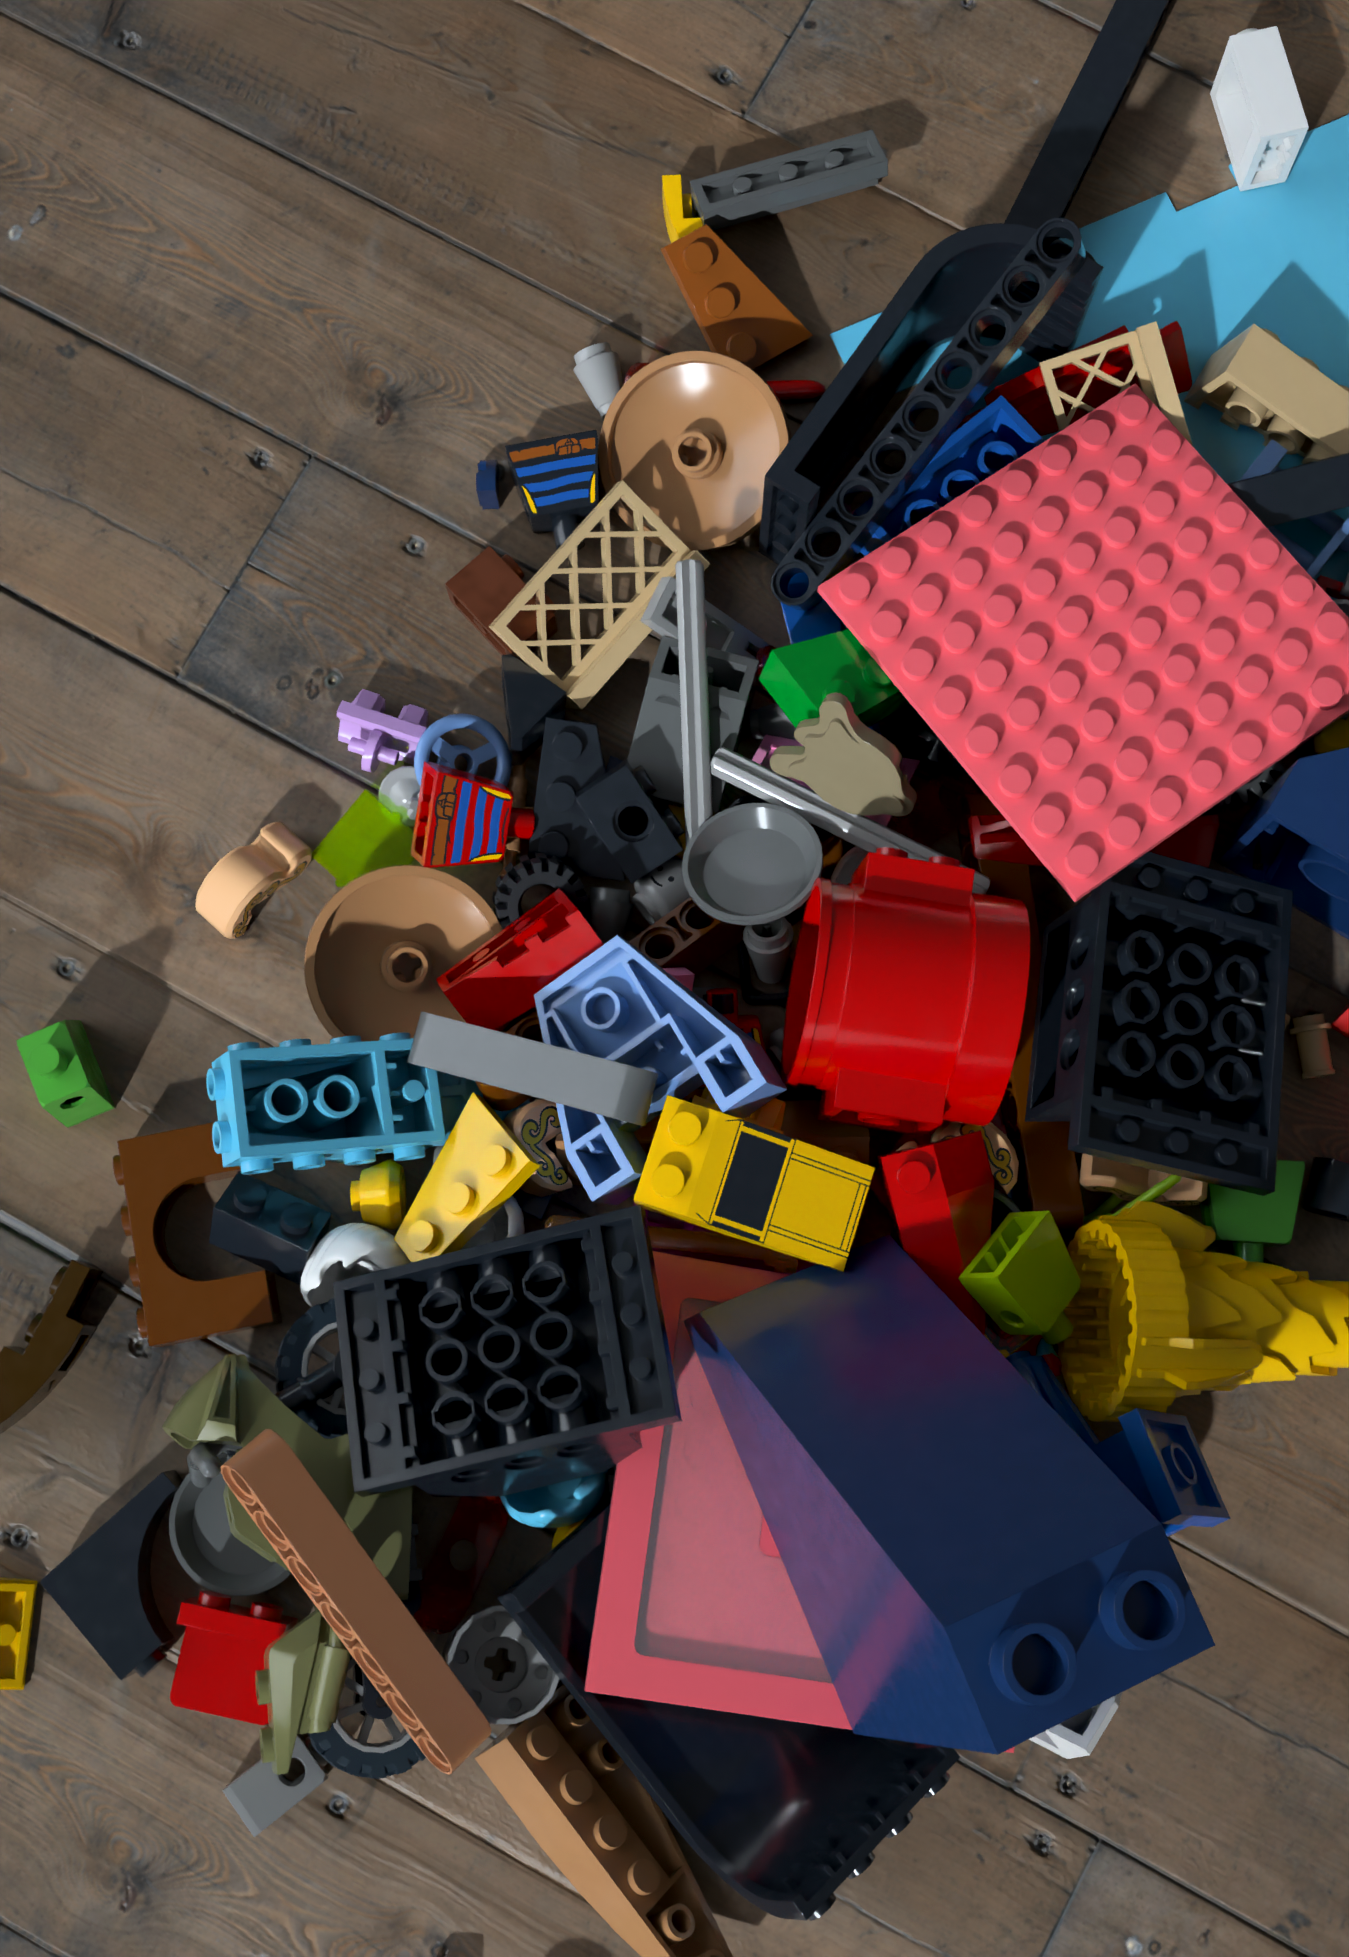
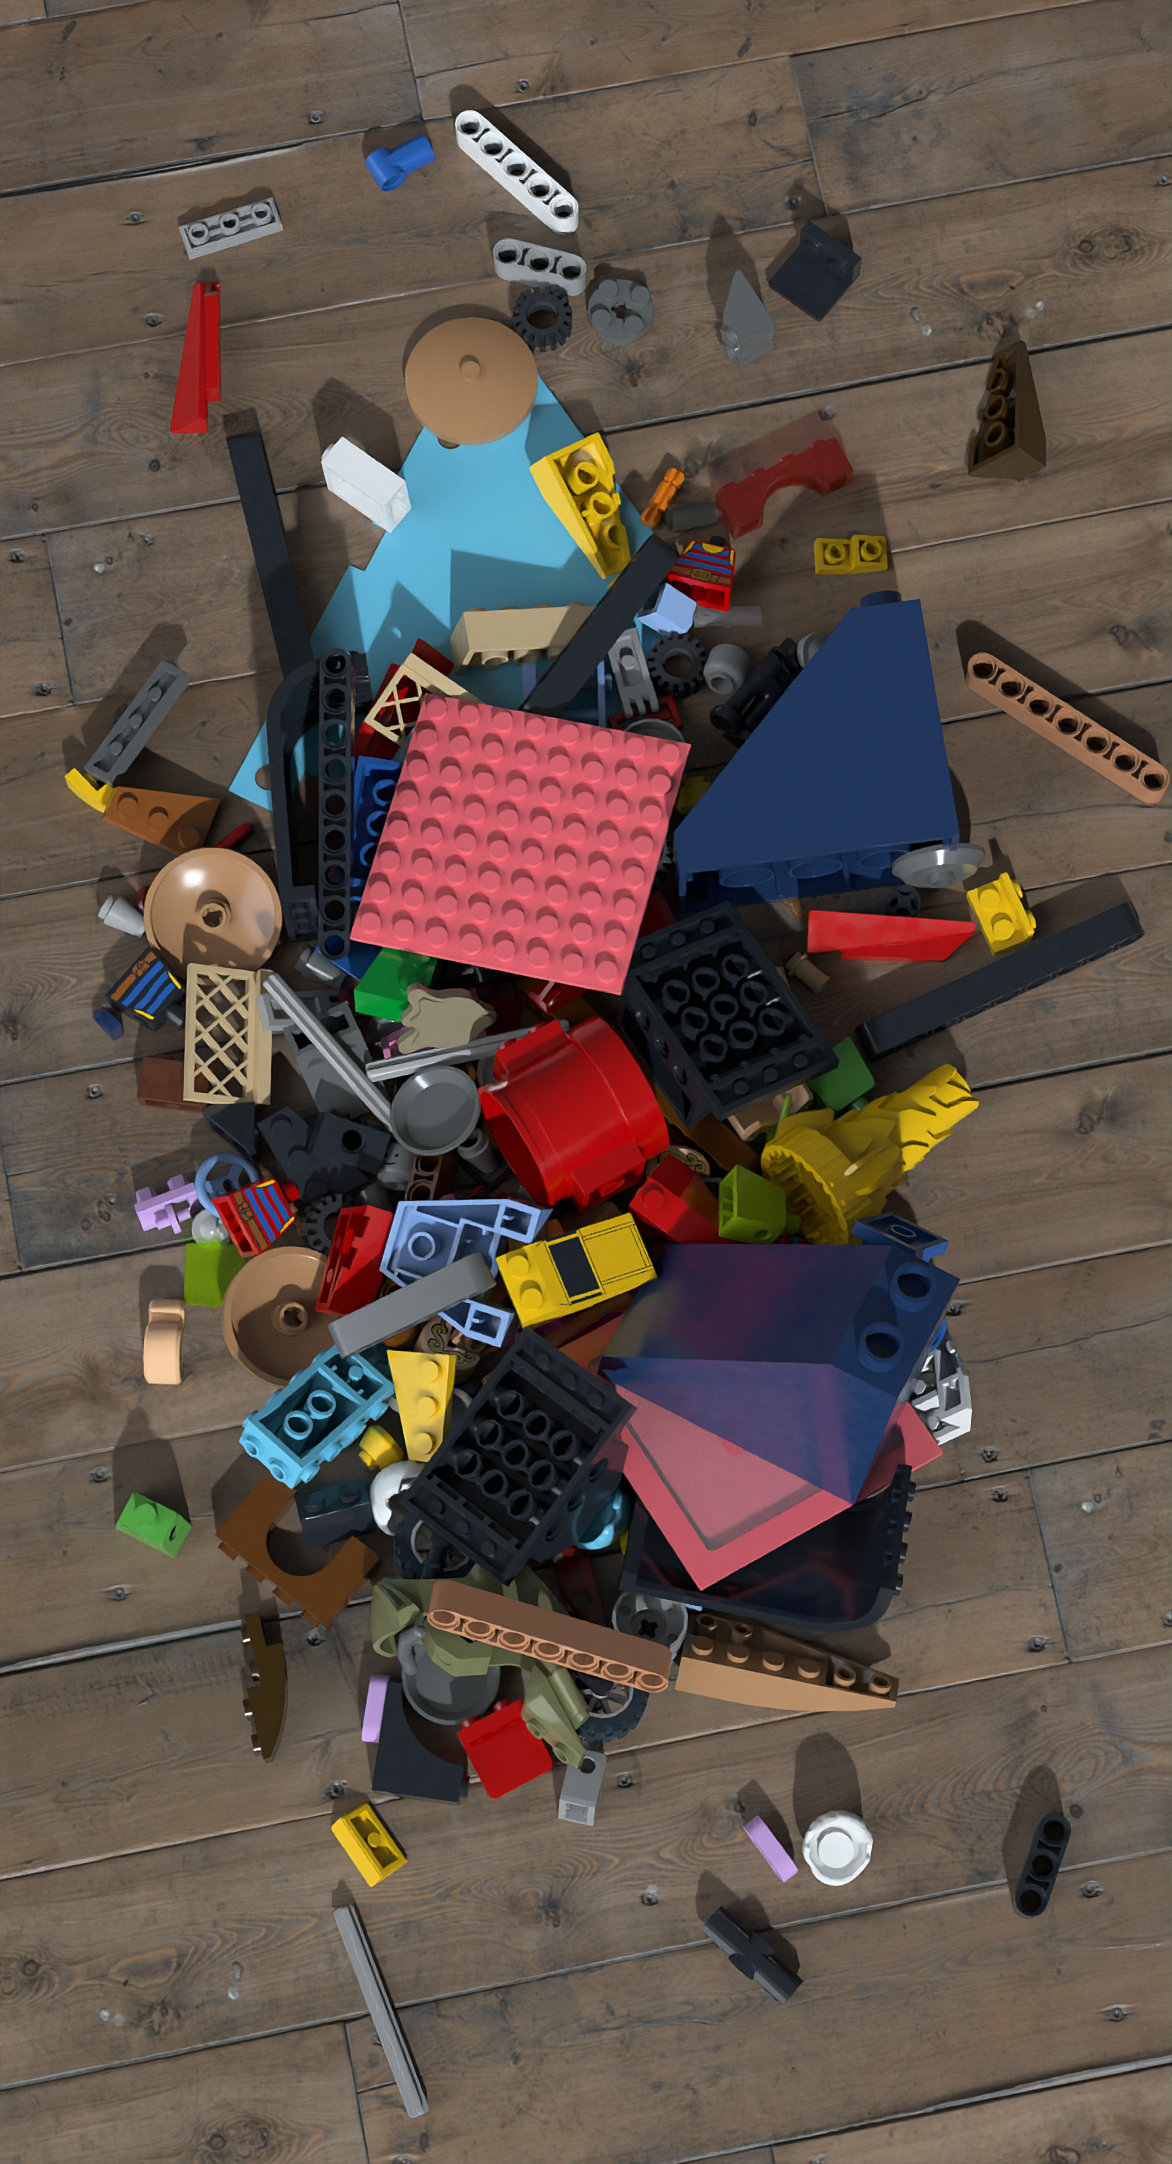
camera: 40 degrees left, 5 degrees down
none -> dark grey cone [294,945,348,989]
none -> lavender beam [362,1673,390,1743]

